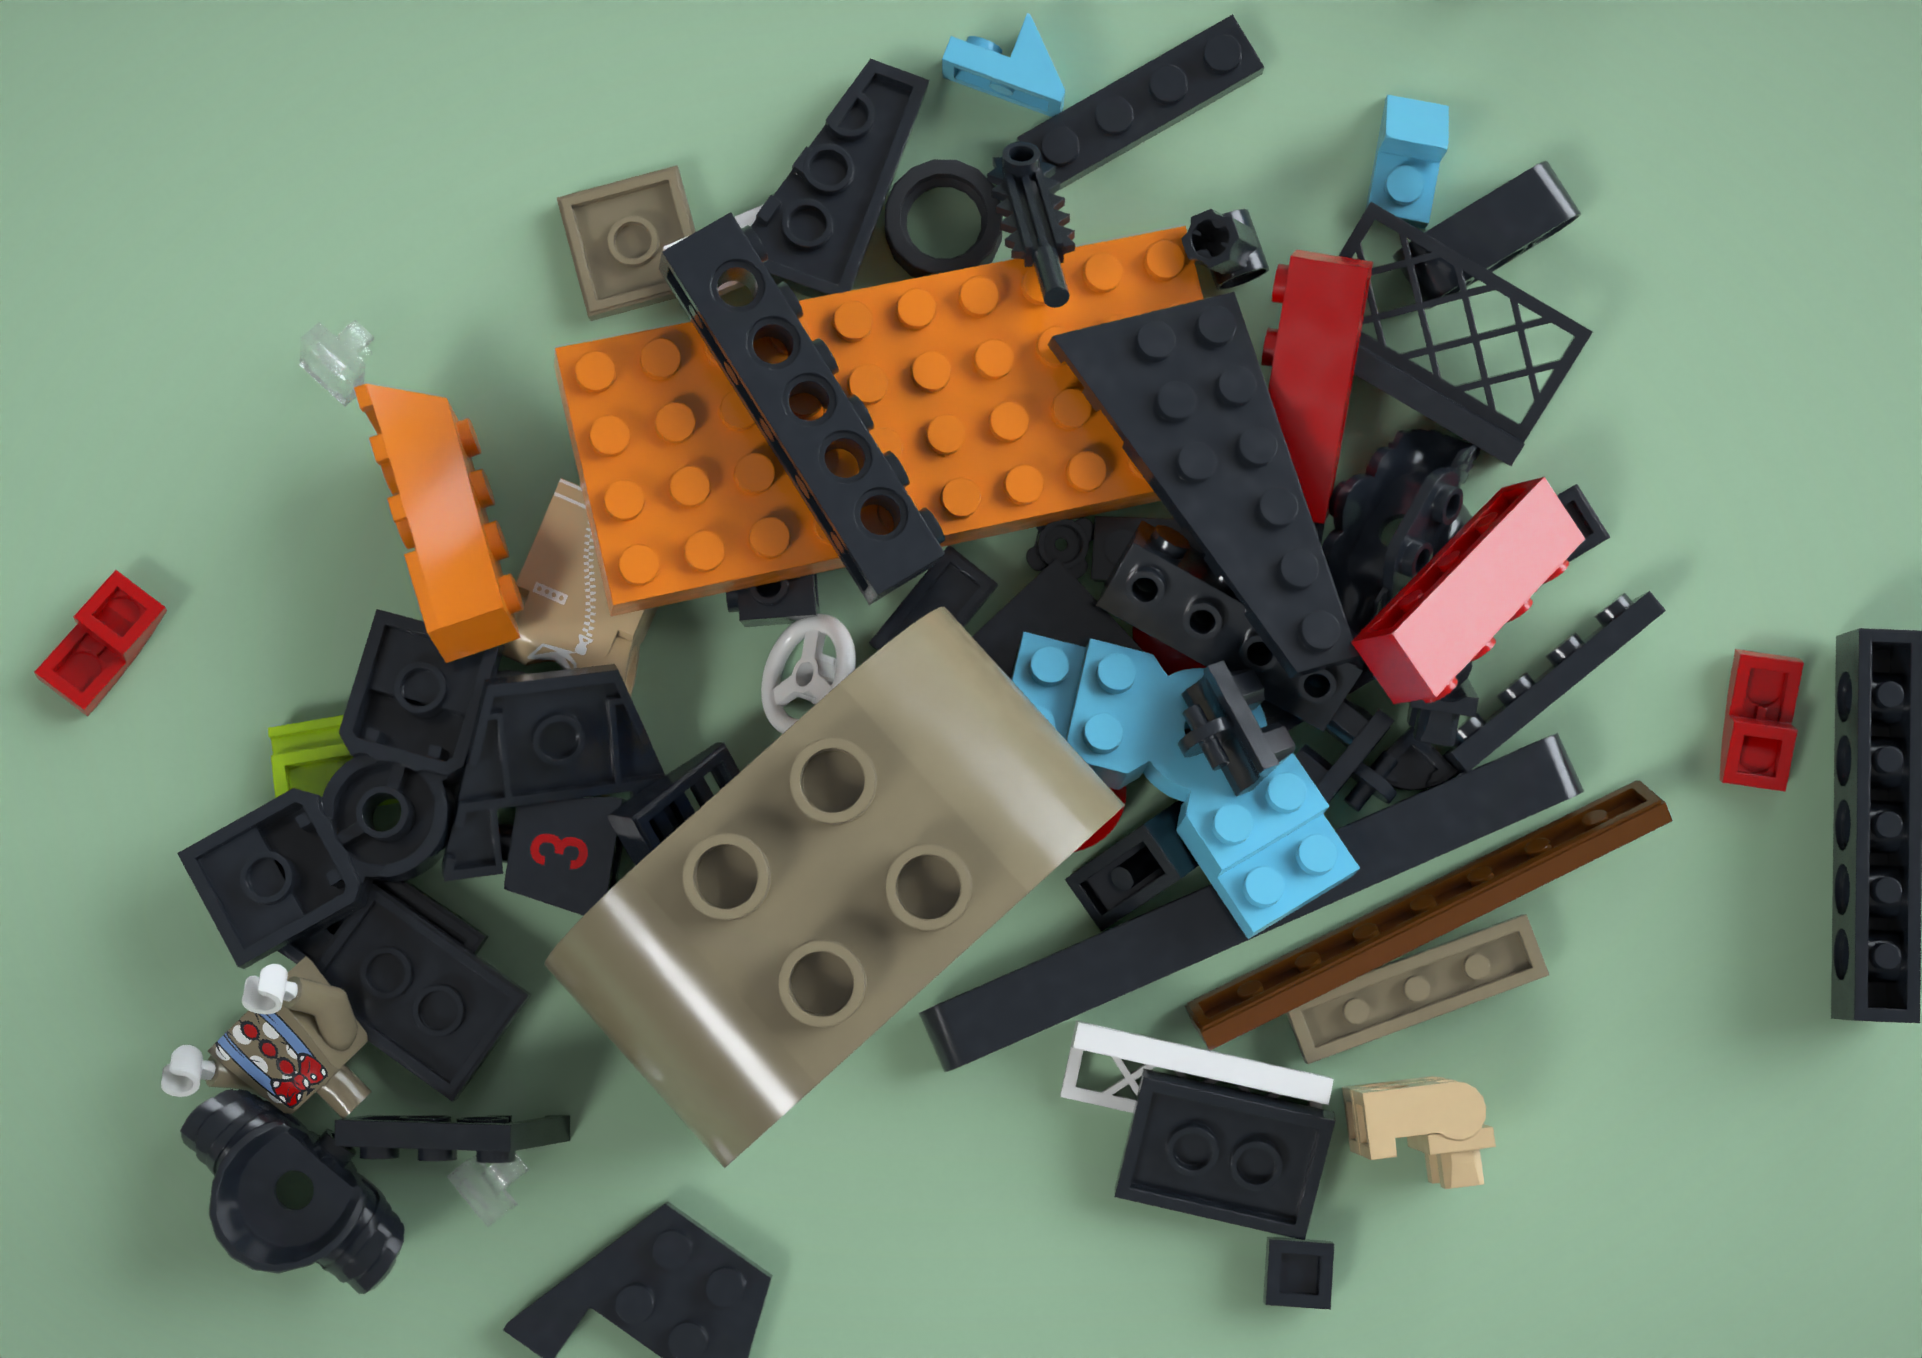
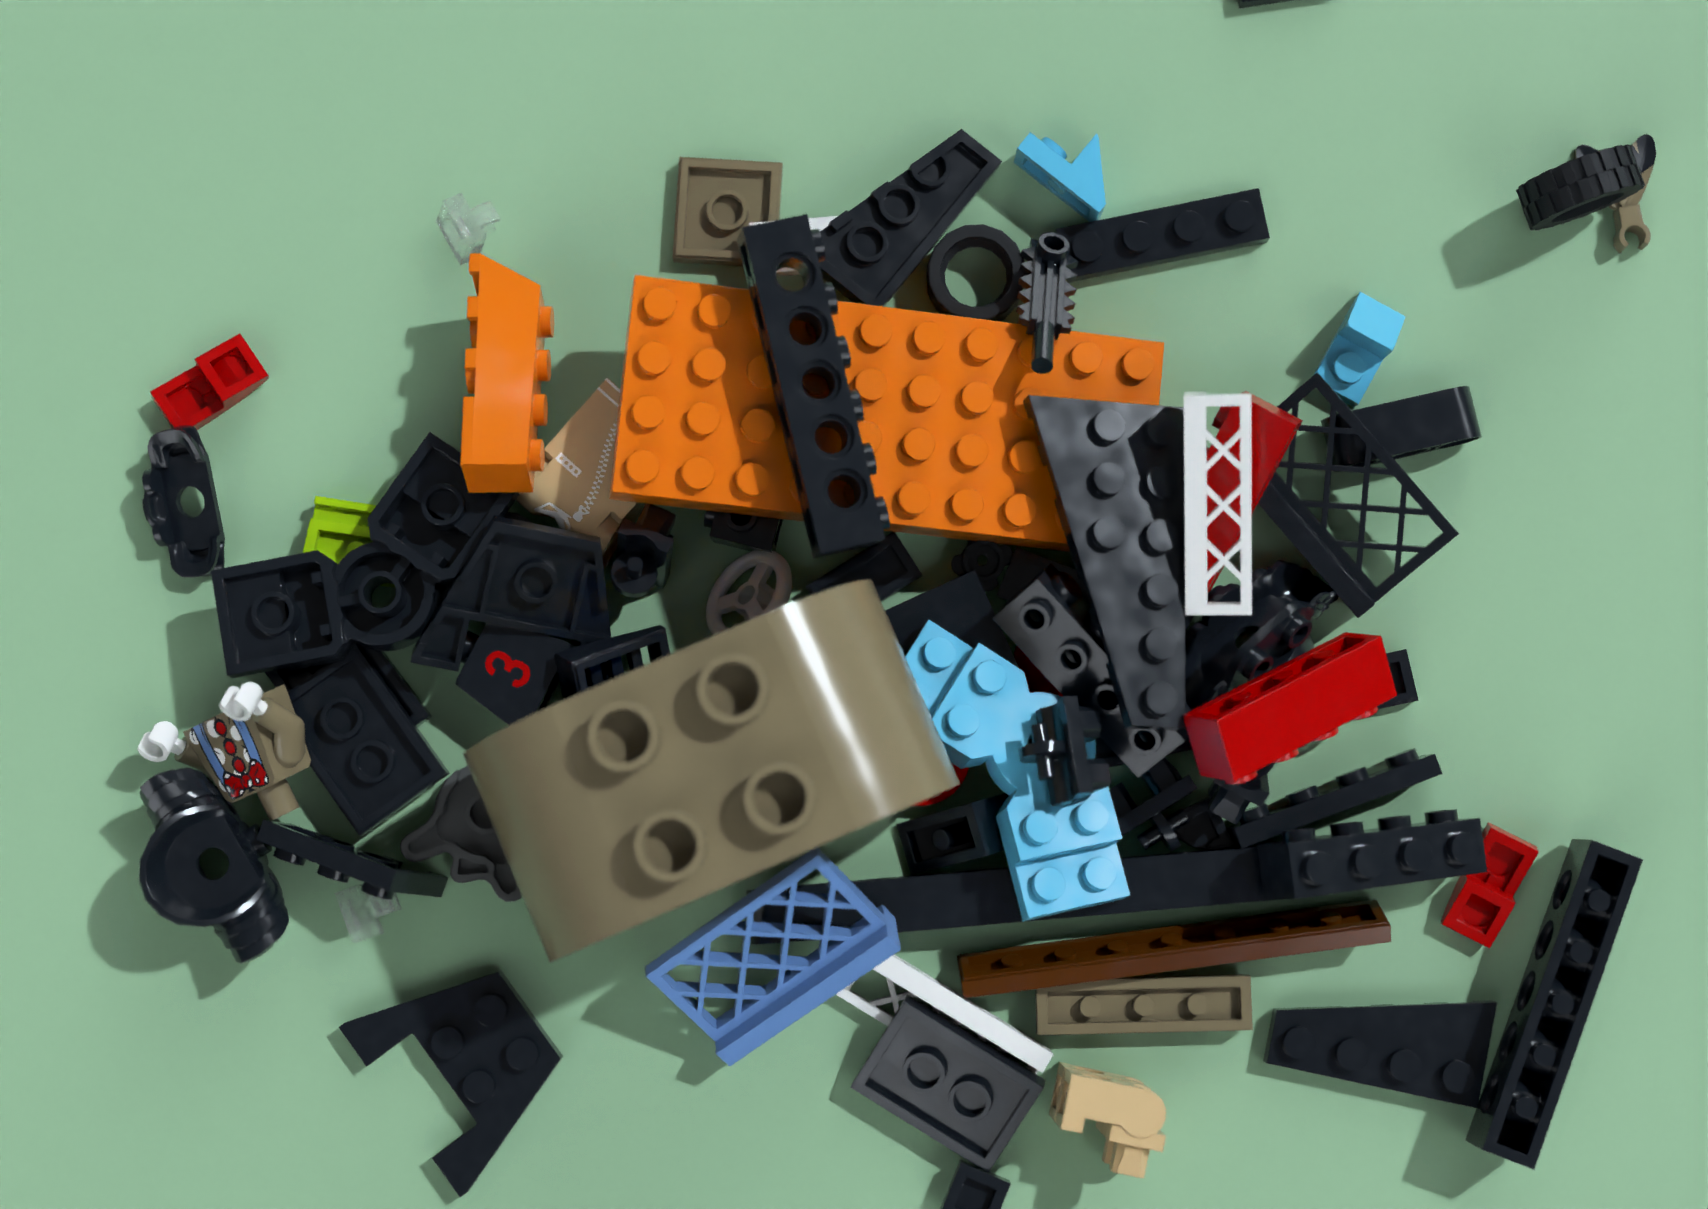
camera: 20 degrees right, 0 degrees up
black piece [1181,209,1269,290] -> none
none -> black piece [142,425,225,577]
none -> dark grey tile [400,766,522,902]
none -> black hips [611,504,676,598]
none -> medium blue fence [645,847,901,1067]
none -> white fence [1184,392,1252,615]
none -> black brick [1257,809,1487,899]
none -> black wing [1263,1000,1497,1108]

